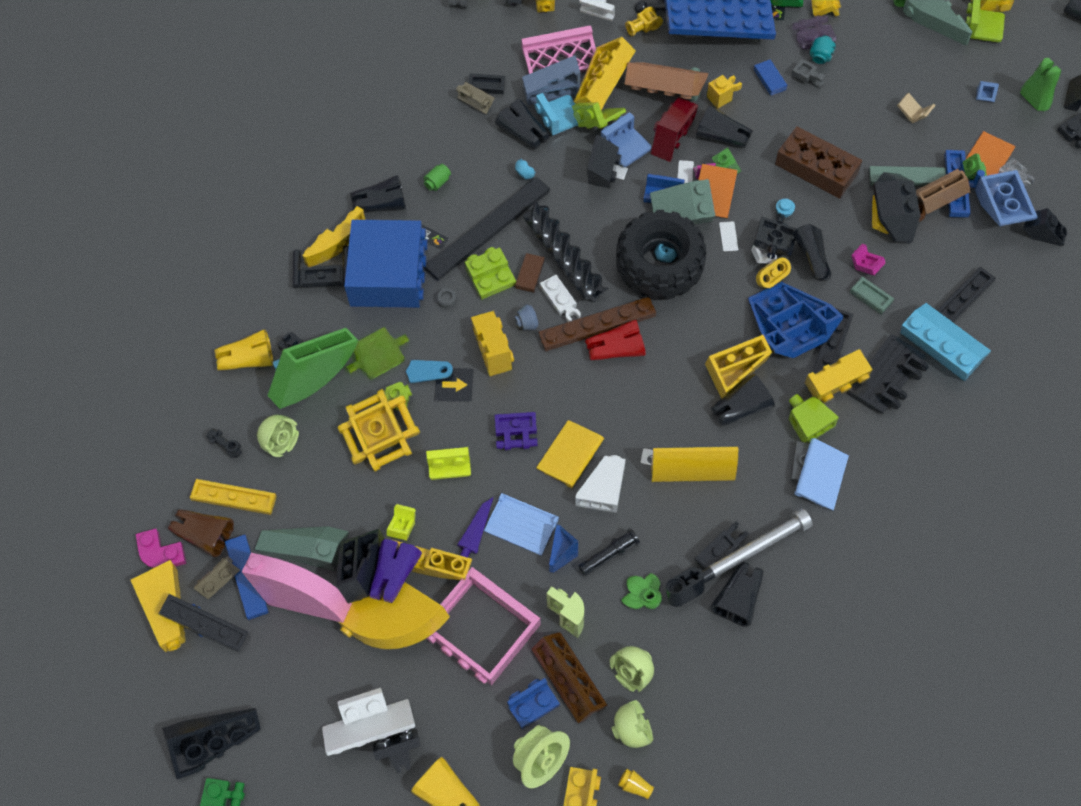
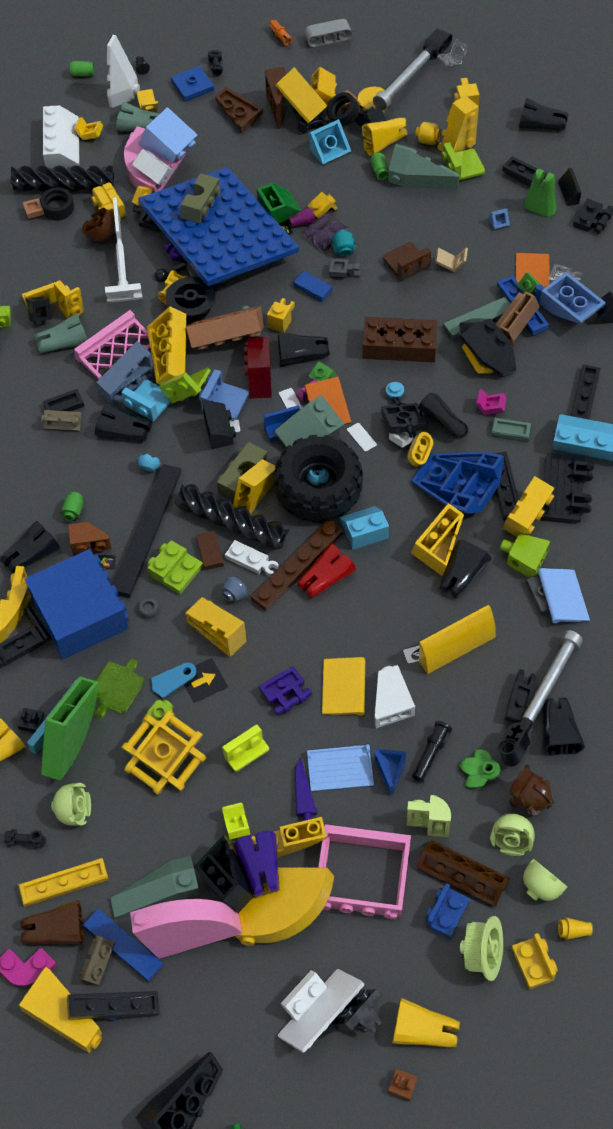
camera: 30 degrees left, 5 degrees down
none -> sand green piece [33,313,87,353]
none -> dark orange slope [68,522,111,554]
none -> black piece [166,277,216,322]
none -> olive arch [217,442,268,500]
none -> yellow slope [233,459,275,515]
none -> magenta cone [289,207,316,227]
none -> medium azure slope [339,506,389,550]
none -> reddish brown bracket [383,242,431,280]
none -> black plate [502,156,547,185]
none -> reddish brown helmet [509,765,554,816]

